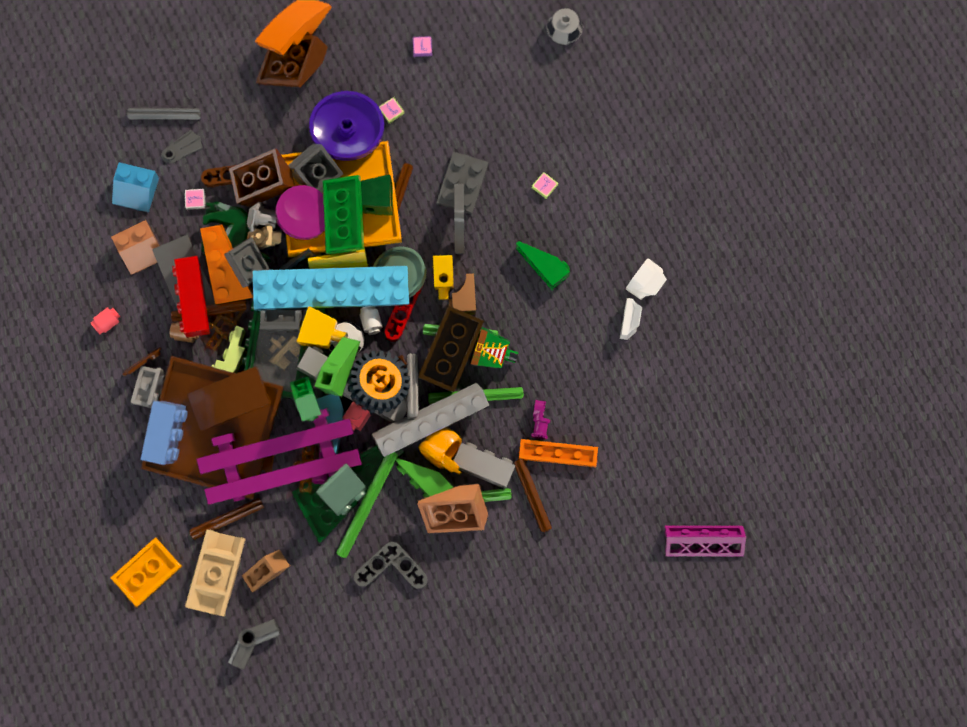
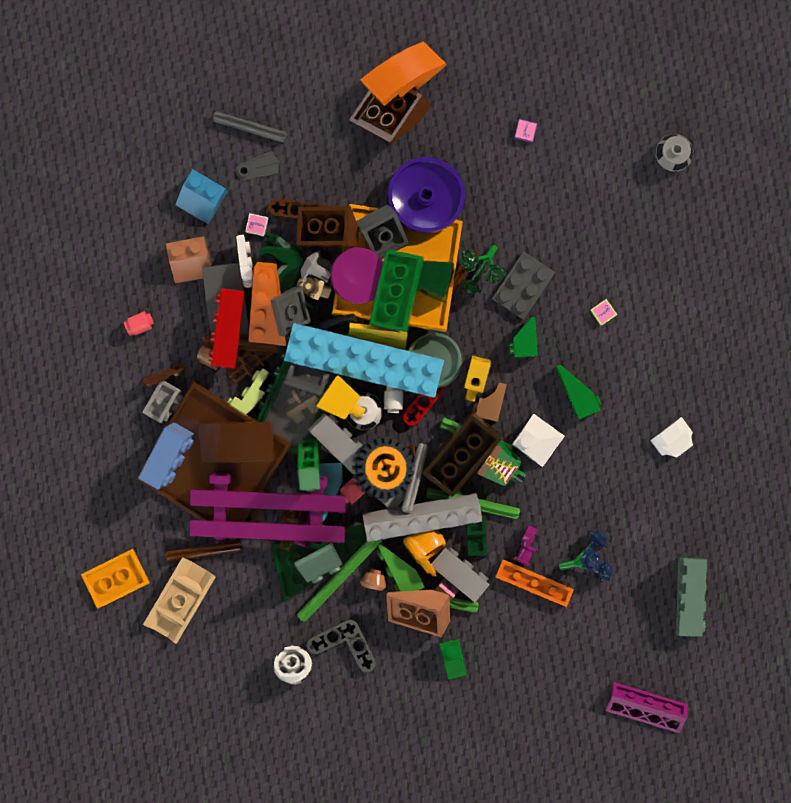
camera: 20 degrees right, 10 degrees up
dark grey piece [228,619,280,670] -> none
medium nougat arch [242,550,290,592] -> none
bright green slope [315,337,360,397] -> none
bright pink tile [379,97,404,123] -> none
dark grey beam [454,184,464,254] -> none
reddish brown axle [514,459,552,533] -> none
white slope [620,298,642,340] -> none
none -> white hinge [236,235,253,288]
none -> white cone [274,646,312,685]
none -> nougat cone [360,569,386,591]
none -> tile [435,577,459,602]
none -> green slope [439,638,467,680]
none -> dark green plant [459,245,506,296]
none -> dark green slope [466,516,487,558]
none -> green slope [509,317,538,358]
none -> white slope [511,414,564,467]
none -> dark blue plant [559,530,613,582]
none -> sand green wedge [676,557,707,637]

